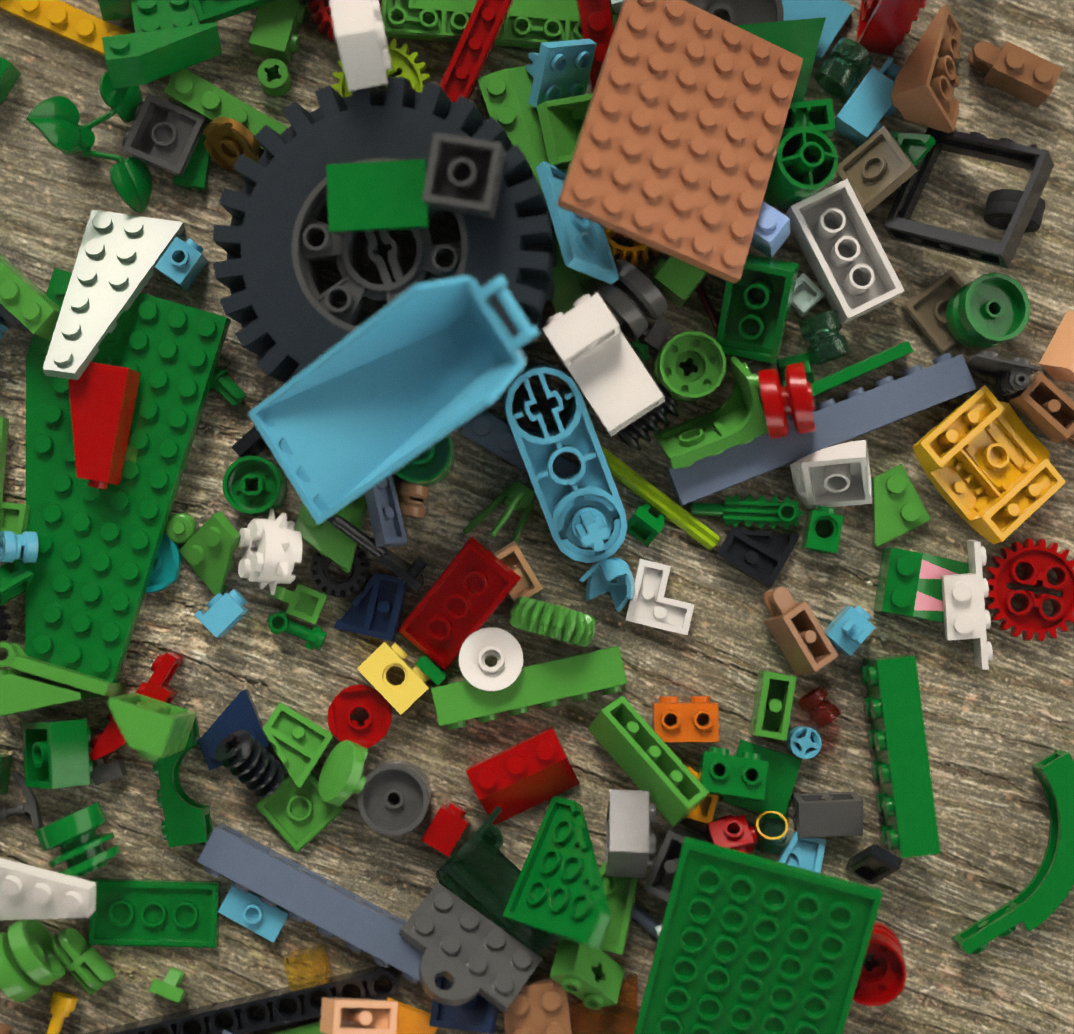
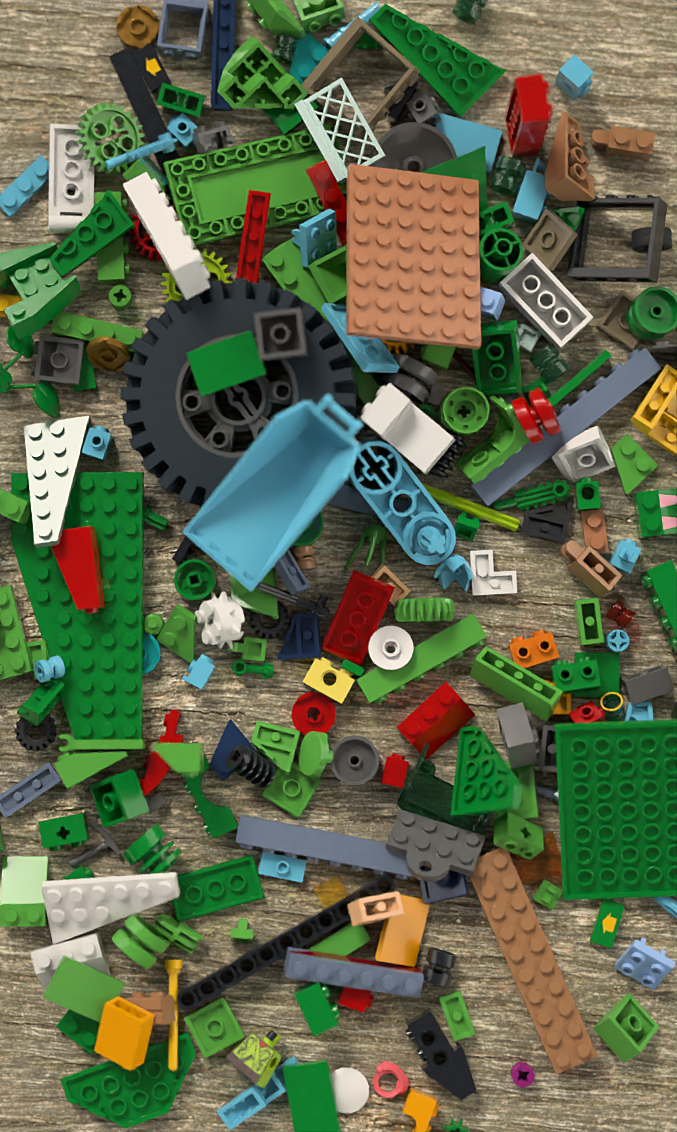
camera: 15 degrees left, 0 degrees up
none -> nougat plate [580,508,609,554]

